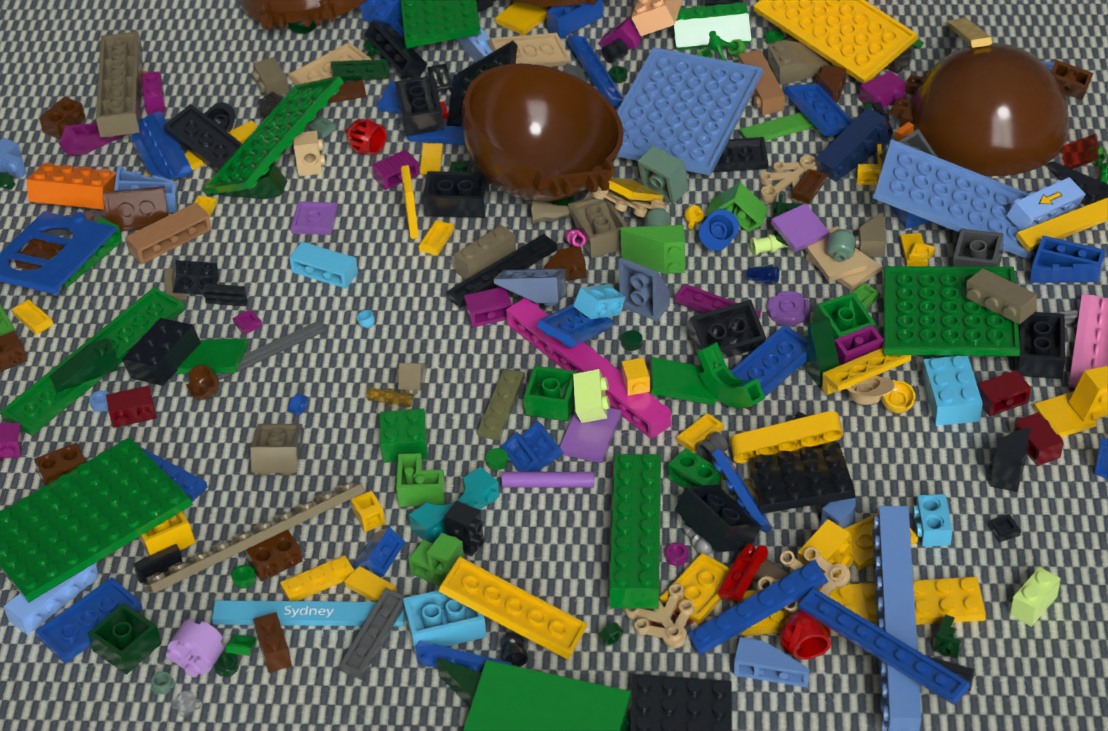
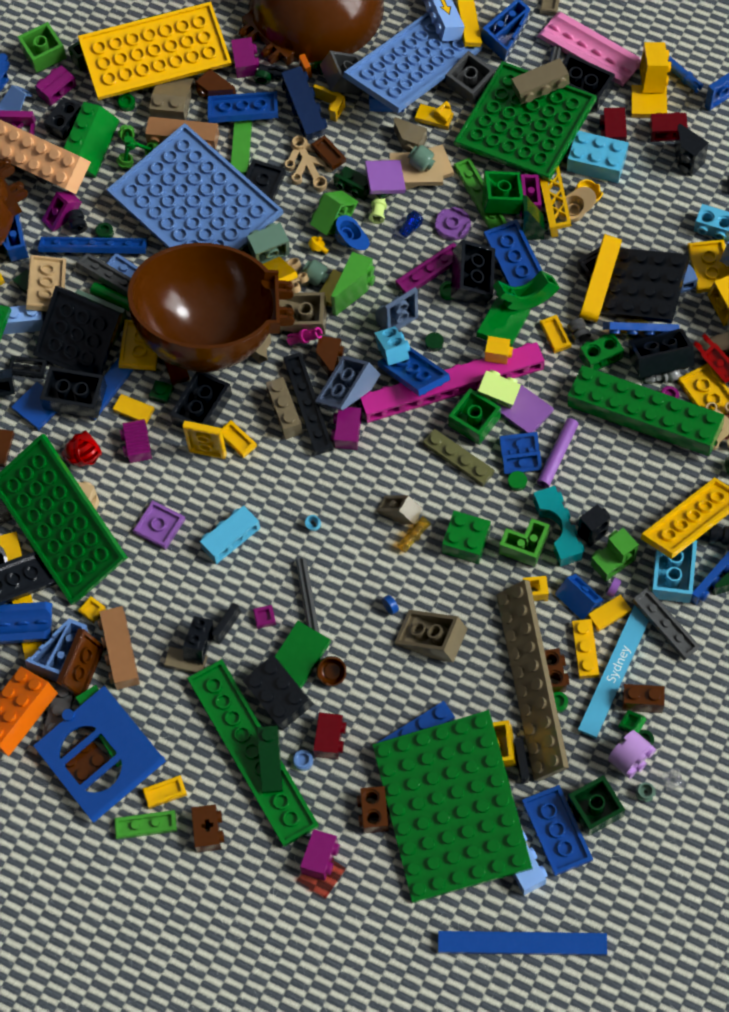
camera: 65 degrees left, 20 degrees up
none -> medium lavender tile [606,577,621,597]

